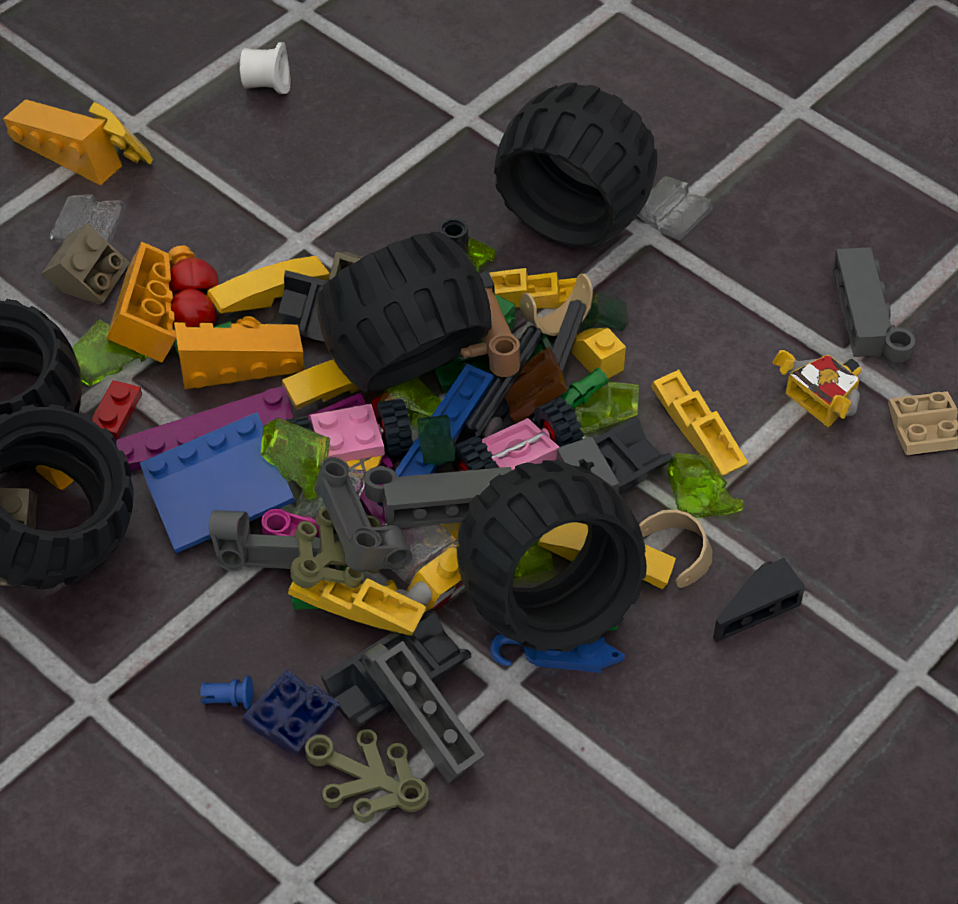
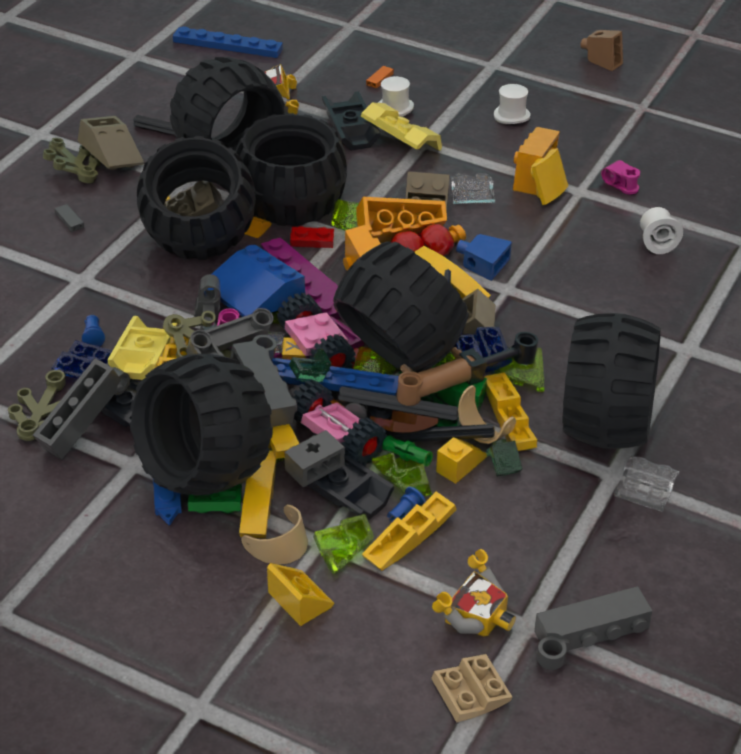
camera: 75 degrees right, 10 degrees down
clear neon green slope [260,418,330,501] -> none
black slope [713,558,805,643] -> none
none -> light yellow piece [108,316,178,380]
none -> yellow slope [267,563,335,626]
none -> blue pin [387,486,426,523]
none -> blue torso [456,234,512,281]
none -> dark pink piece [601,160,640,195]

